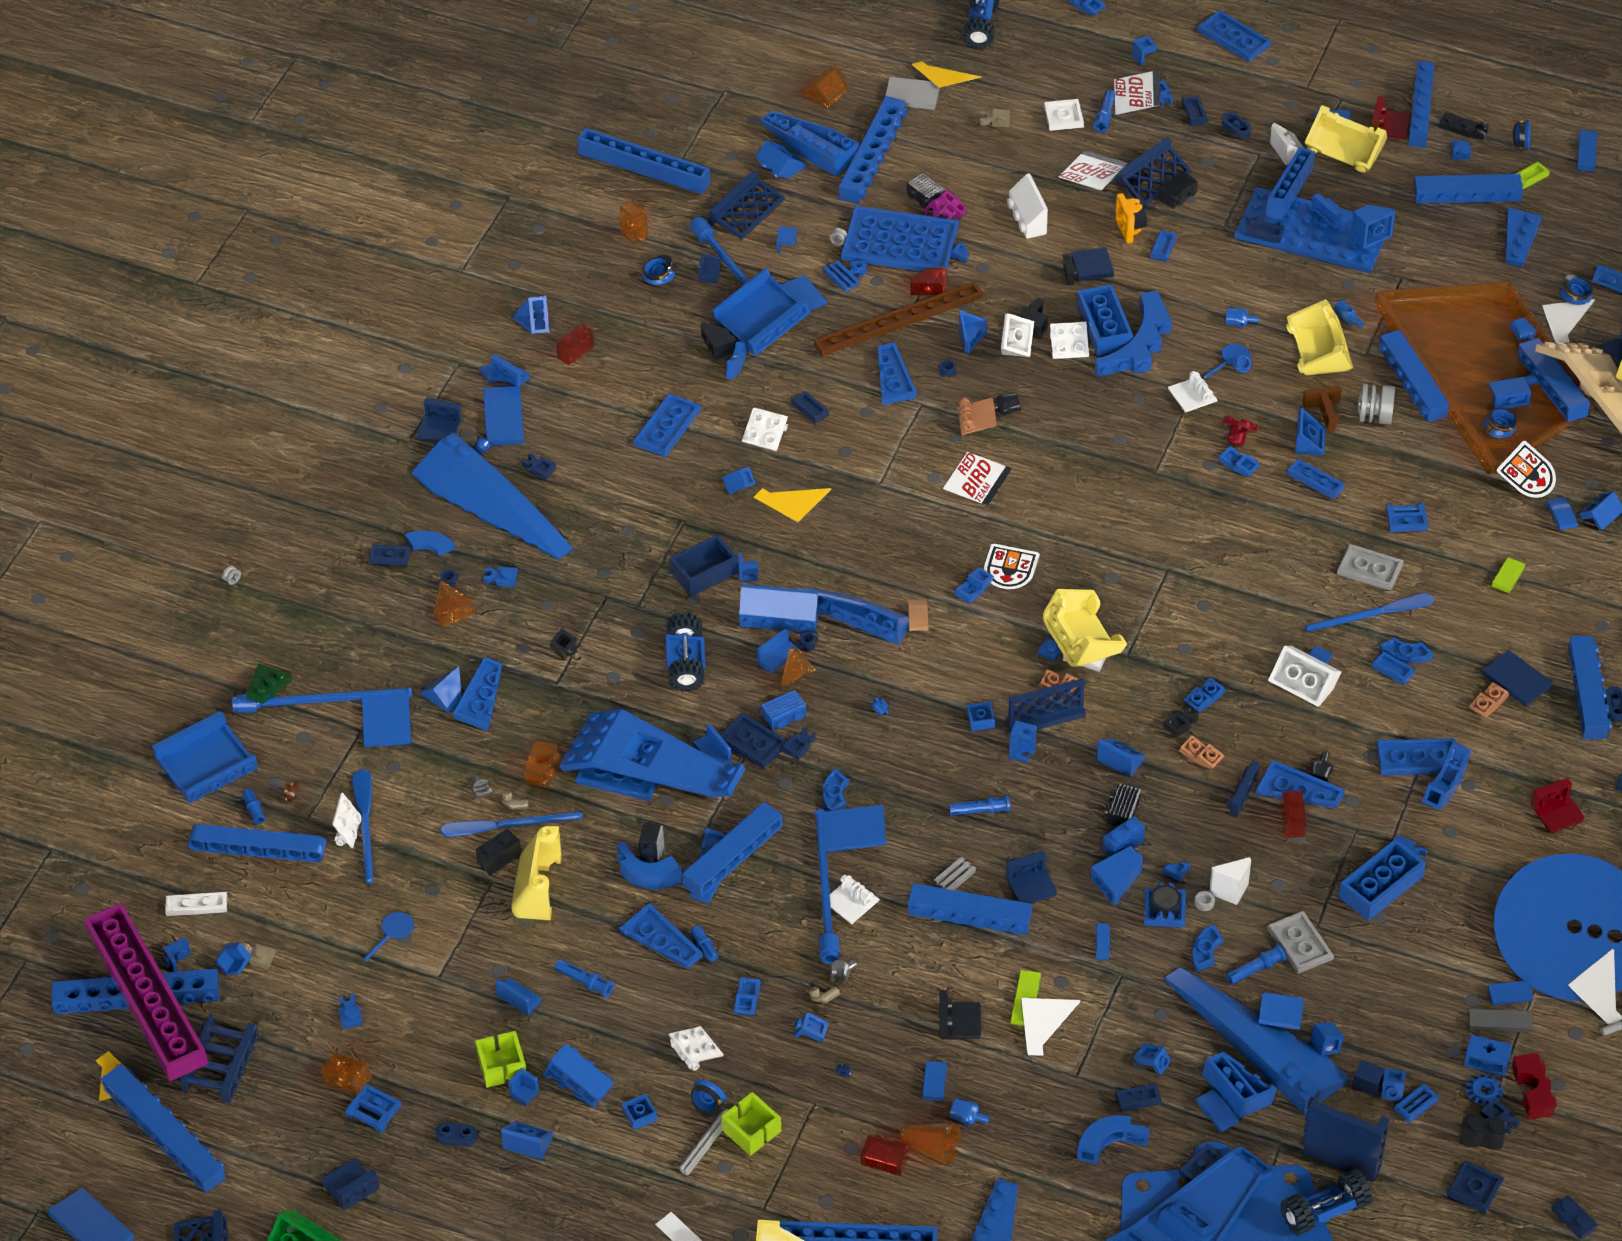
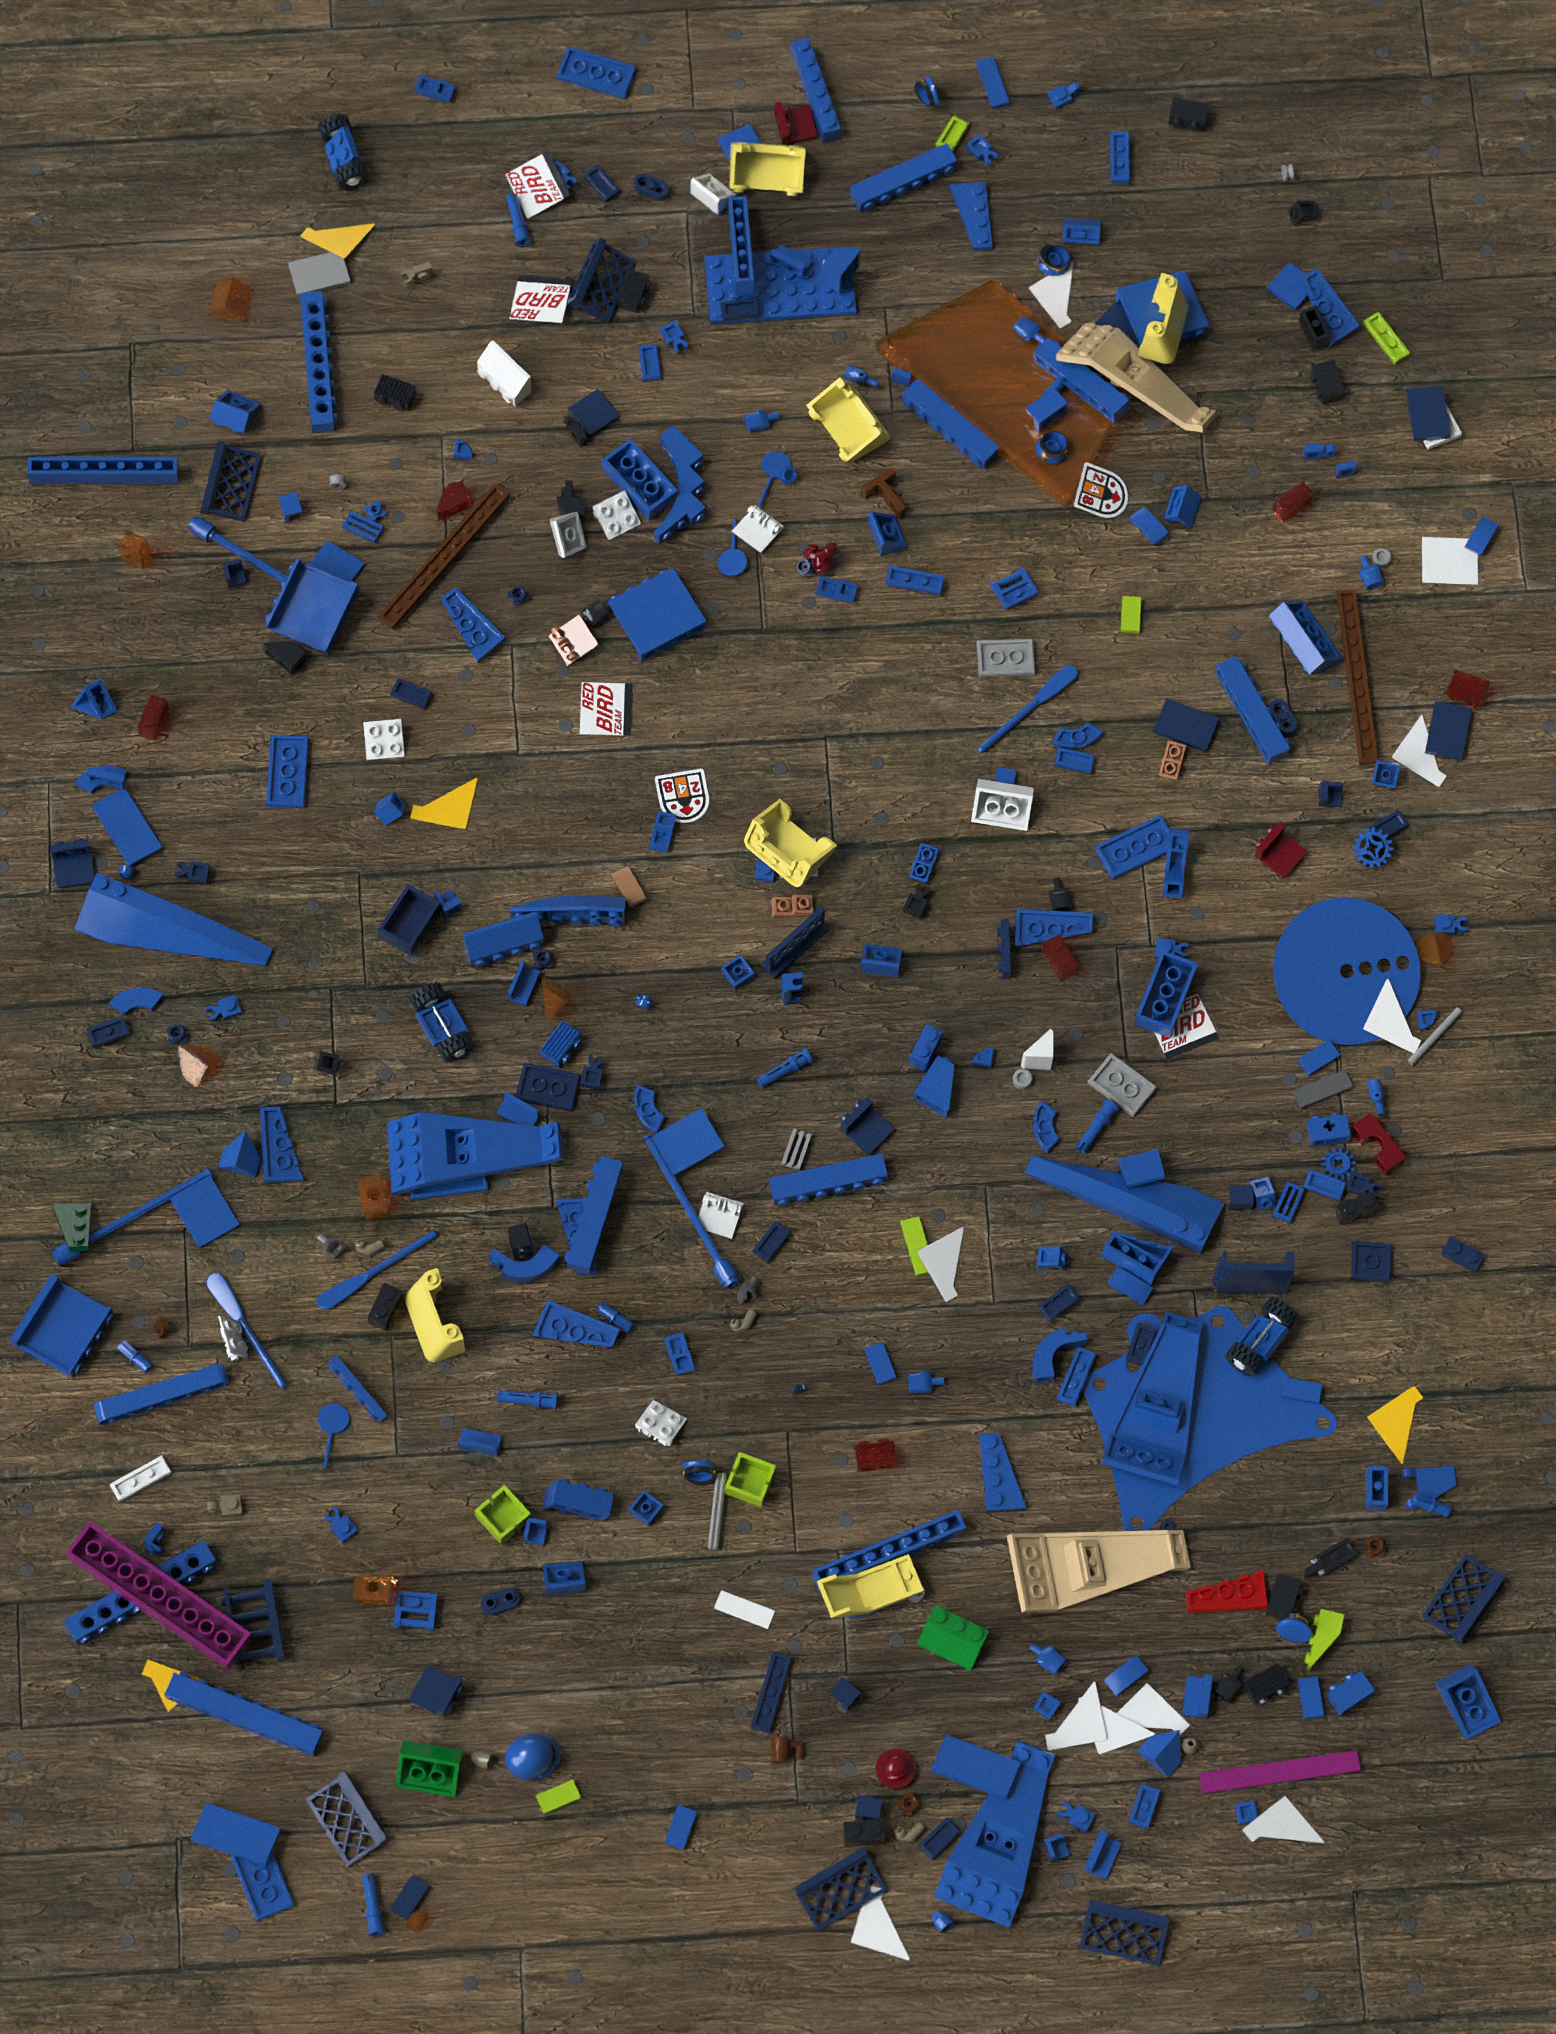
camera: 30 degrees left, 20 degrees up
blue panel [215,942,252,975] -> none
blue piece [642,255,675,285] -> none
blue tile [726,341,748,379] -> none
blue wedge [760,110,859,176] -> none
blue bracket [794,1012,829,1042] -> none
blue plate [841,206,959,275] -> none
clear orange cone [900,1122,961,1165] -> none
magenta piece [924,189,967,220] -> none
black bracket [939,990,981,1039] -> none
blue slope [959,310,987,355] -> none
white plate [1044,99,1084,131] -> none
blue piece [1096,924,1110,960] -> none
black brick [1104,784,1141,827] -> none
light orange piece [1115,193,1147,244] -> none
blue panel [1132,36,1157,66] -> none
piece [1144,882,1186,927] -> none
nougat slope [1179,735,1224,769] -> none
blue panel [1310,1023,1344,1055] -> none
light grey wheel [1358,384,1395,425] -> none
black hinge [1439,112,1490,140] -> none
blue bracket [1450,140,1471,160] -> none
none -> blue wing [327,1355,387,1422]
none -> blue panel [608,568,706,662]
none -> blue plate [659,320,688,355]
none -> blue piece [718,518,747,577]
none -> dark blue tile [752,1221,791,1263]
none -> dark blue plate [796,558,814,576]
none -> blue tile [891,368,911,387]
none -> blue plate [966,134,998,166]
none -> blue tile [1057,1347,1096,1407]
none -> sticker [1154,994,1219,1060]
none -> blue tile [1303,1169,1346,1201]
none -> blue piece [1367,1079,1385,1116]

